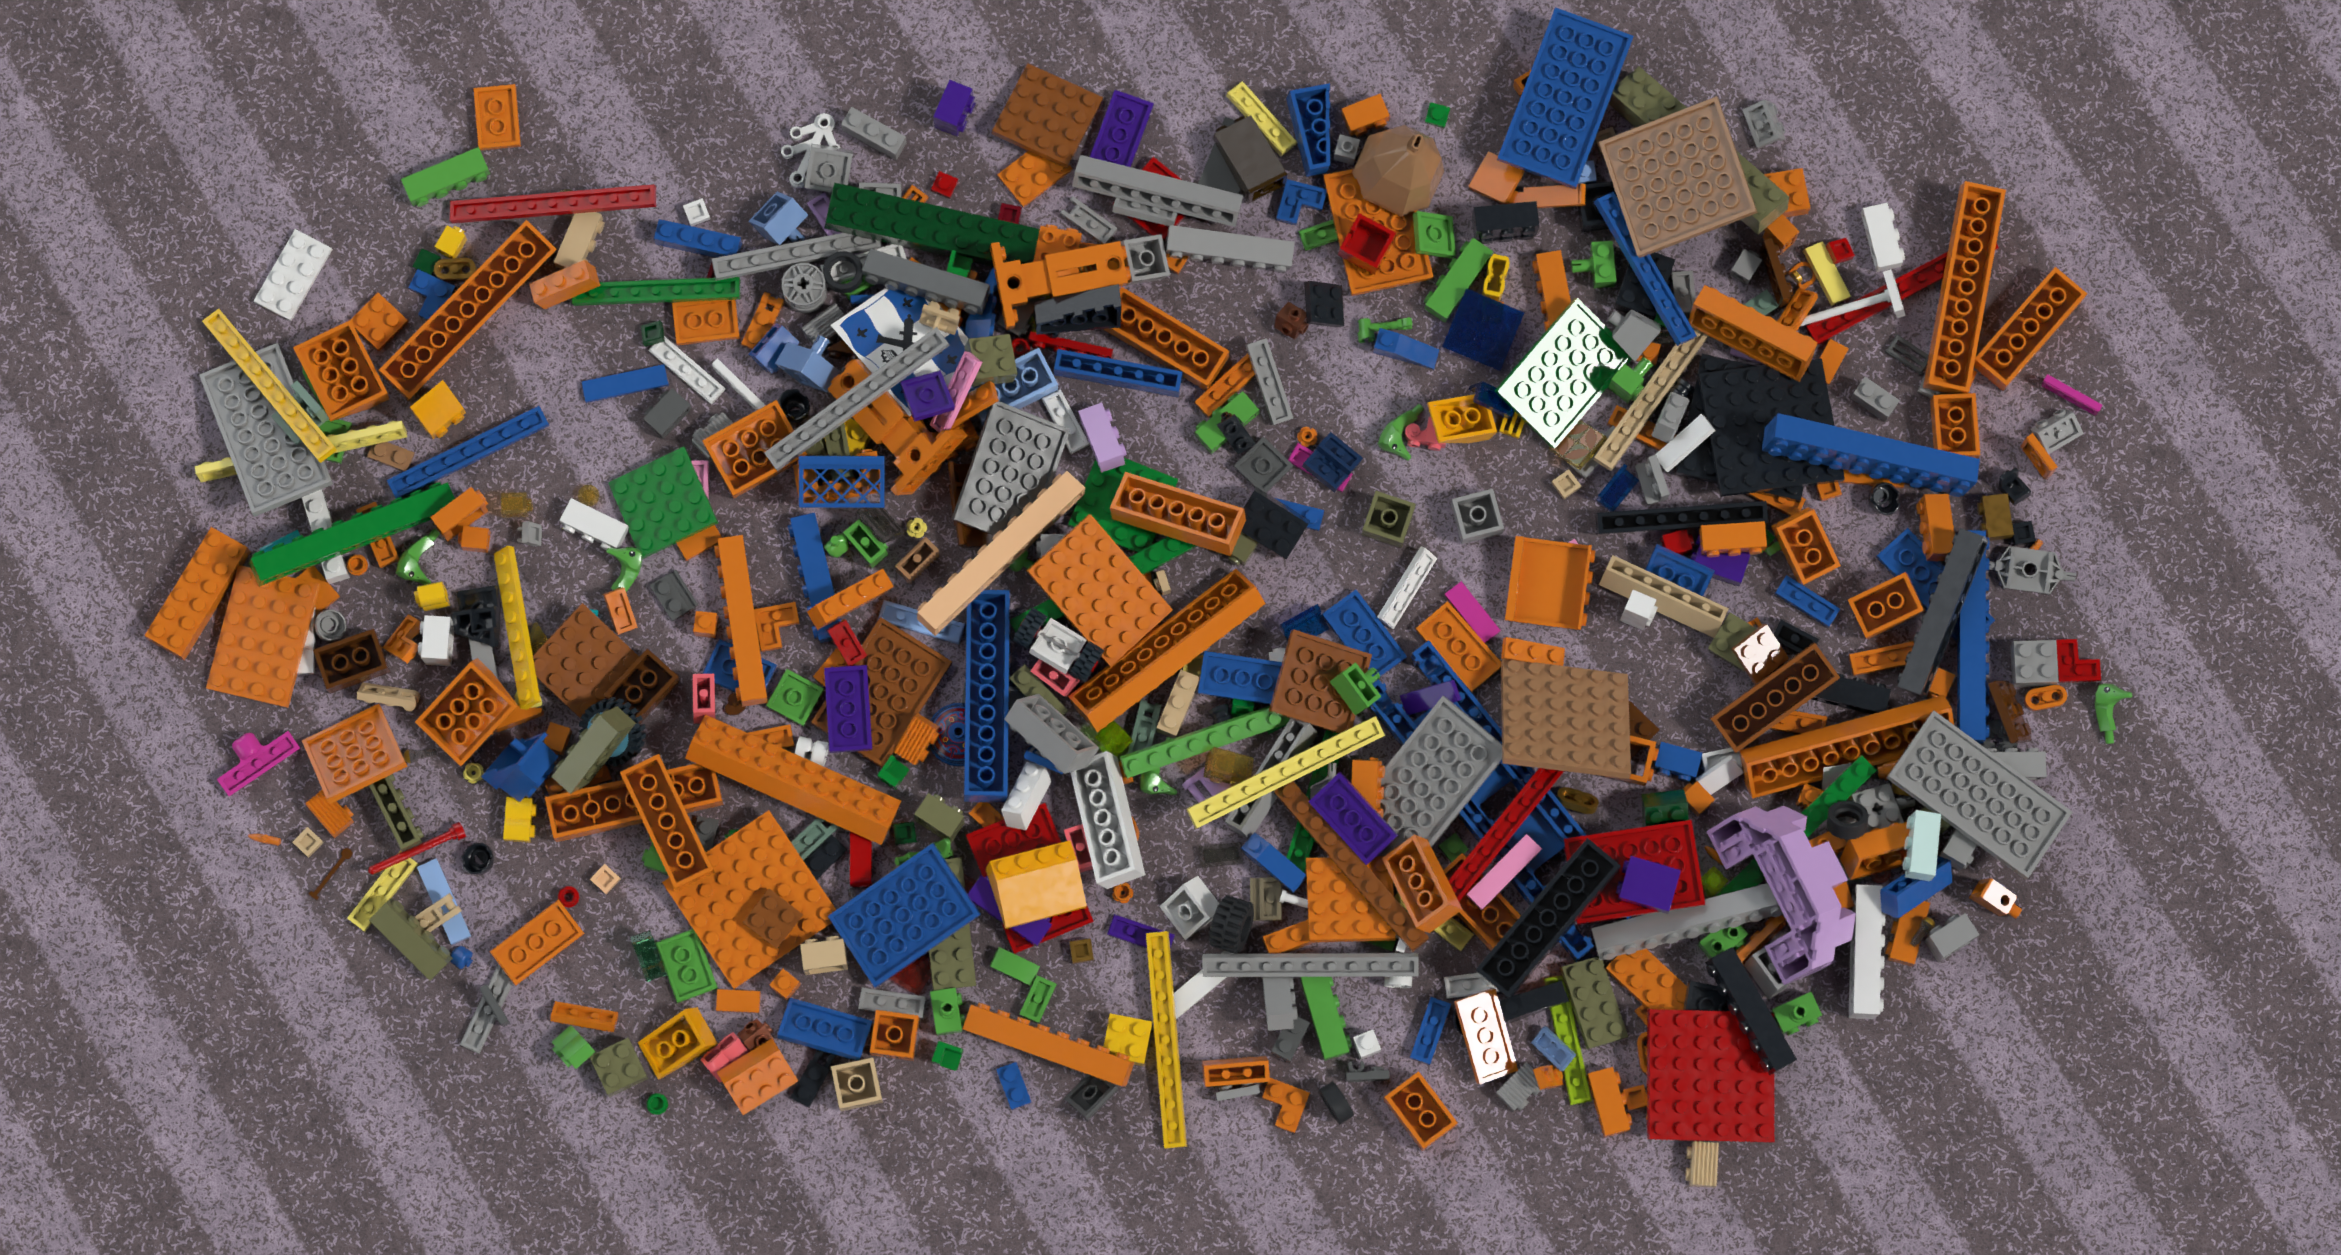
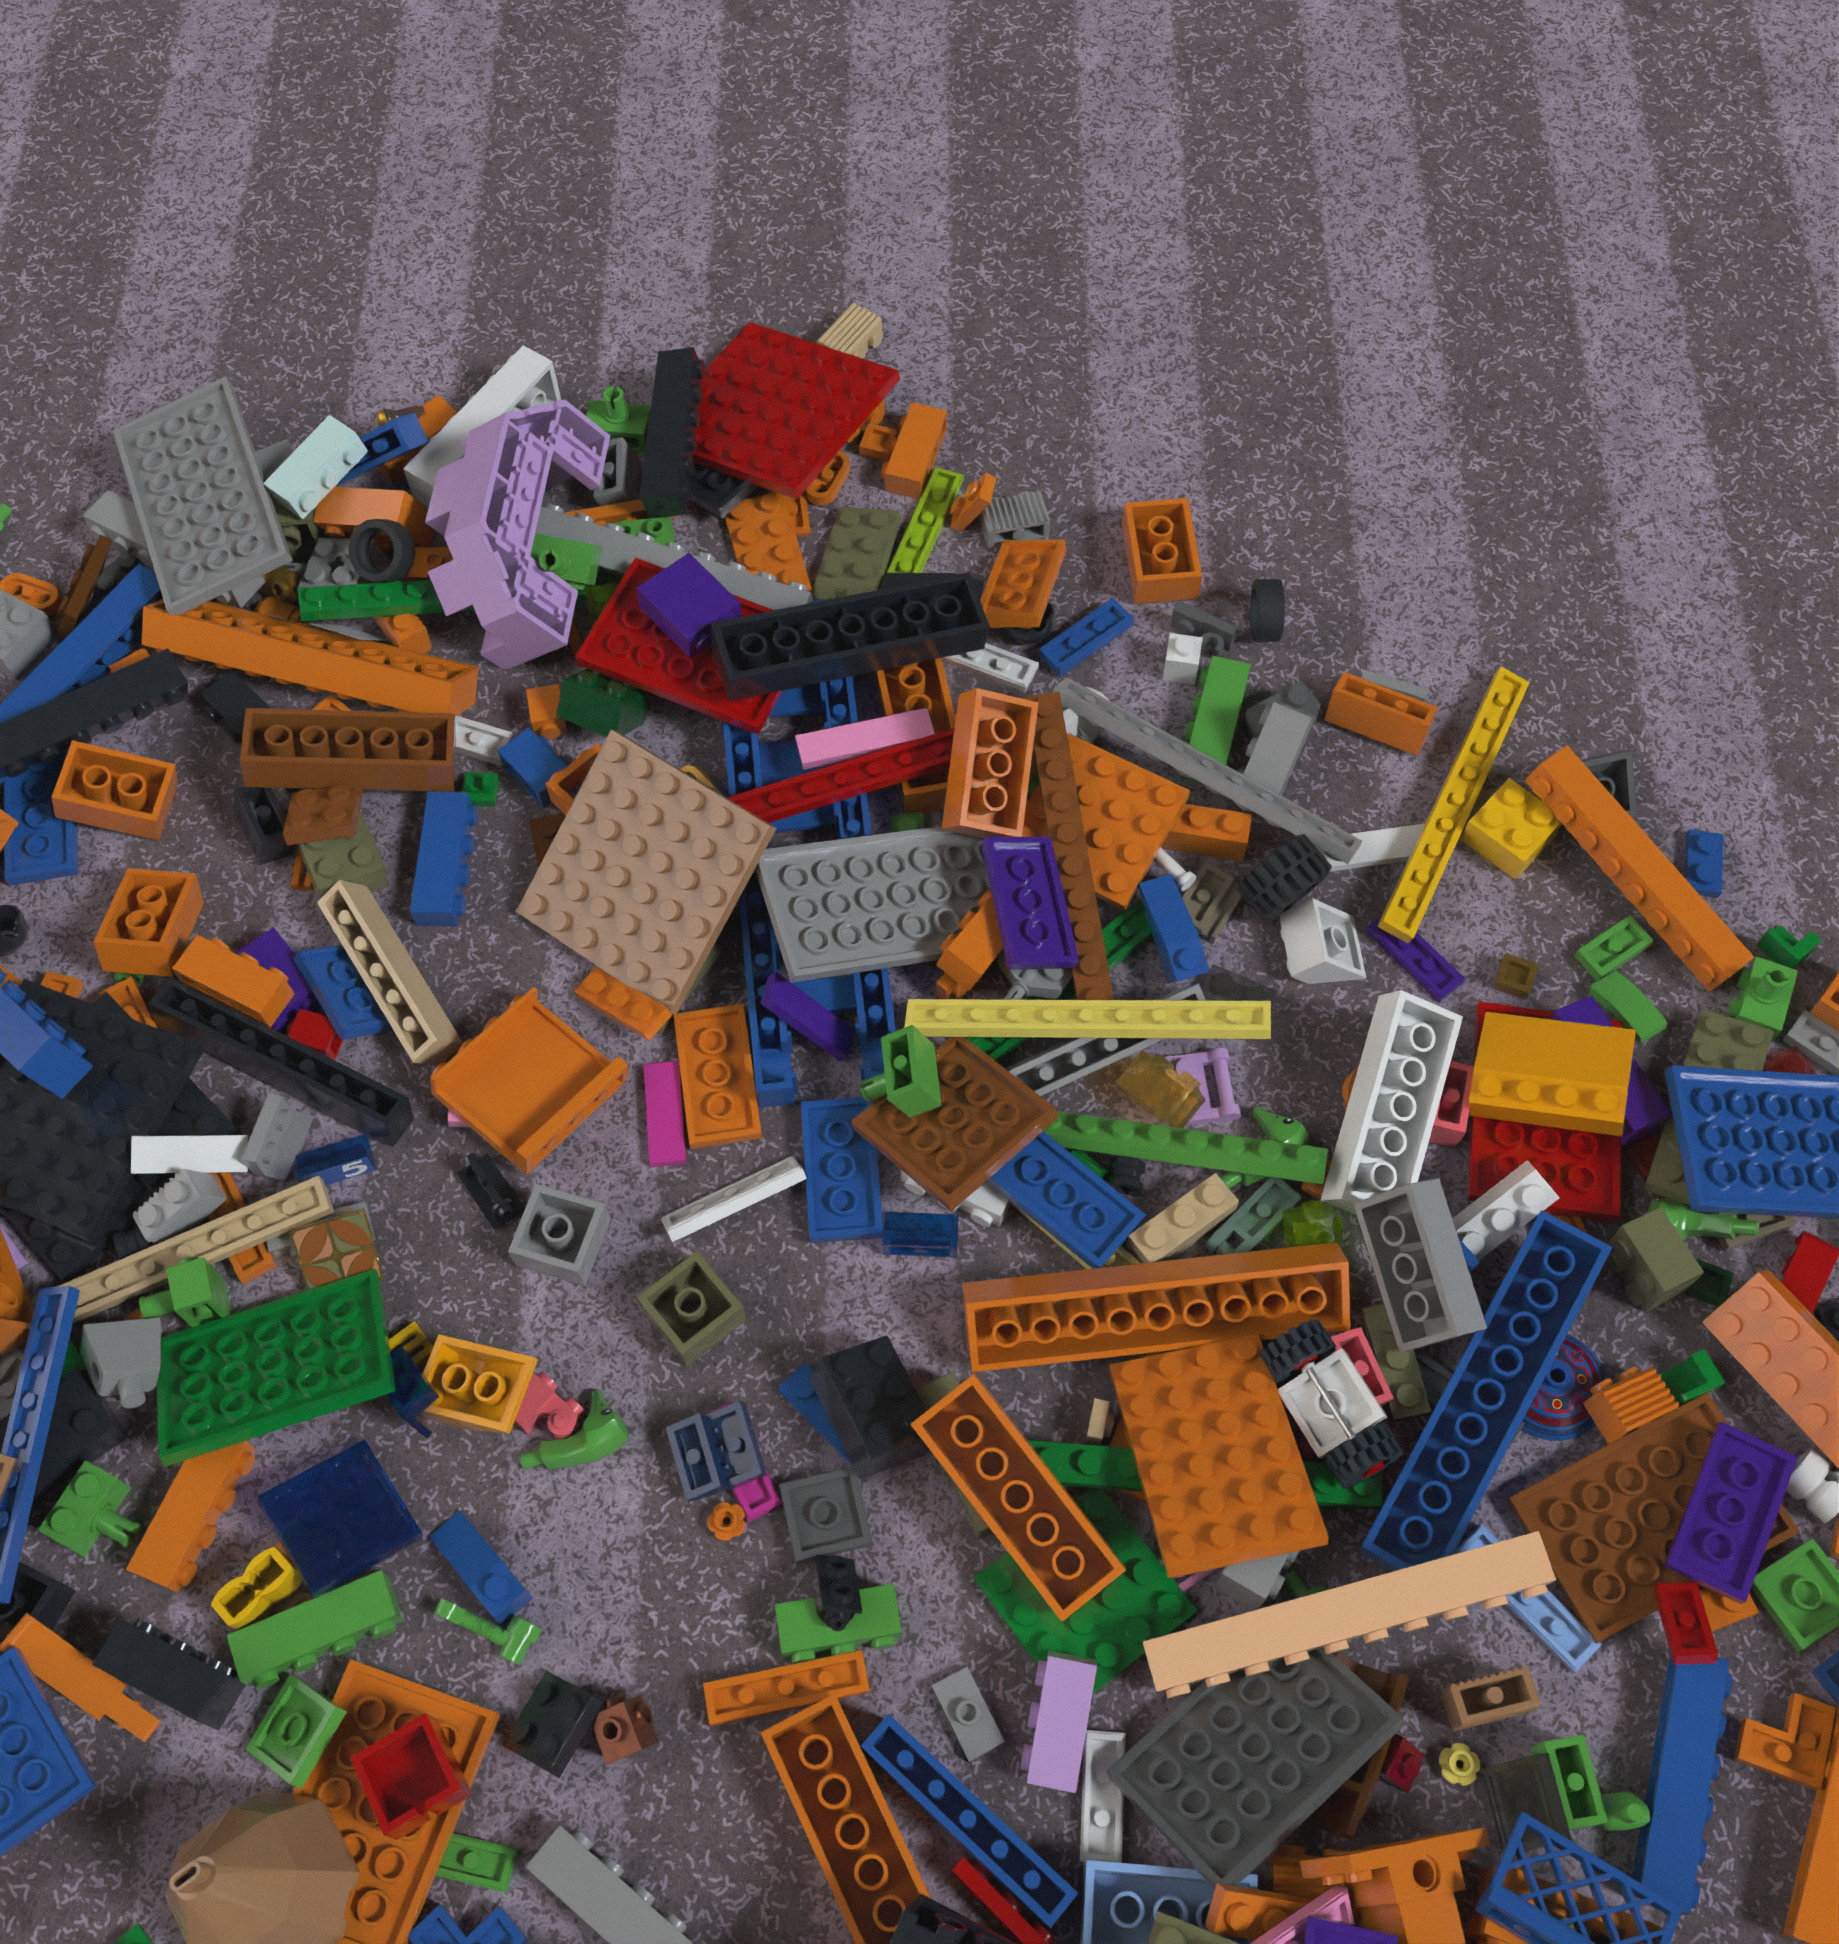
camera: 145 degrees left, 15 degrees down
orange brick [807,569,894,630] -> none
light grey plate [1245,338,1293,425] -> none
orange plate [1262,1078,1310,1134] -> none
orange tile [1468,151,1525,204] -> none
medium blue plate [1531,1026,1576,1071] -> none
tan plate [1551,469,1581,499] -> none
white brick [1620,590,1658,630] -> none
white tile [1696,755,1744,795] -> none
blue plate [1775,575,1840,628] -> none
orange plate [1848,641,1914,676] -> none
light grey brick [1924,913,1980,963] -> none
orange torso [1969,878,2022,919] -> none
none -> blue brick [410,792,478,927]
none -> black hinge [456,1153,525,1230]
none -> green tile [462,772,500,807]
none -> bright green brick [530,533,601,590]
none -> light grey plate [931,1667,1005,1762]
none -> dark red plate [1380,1734,1425,1793]

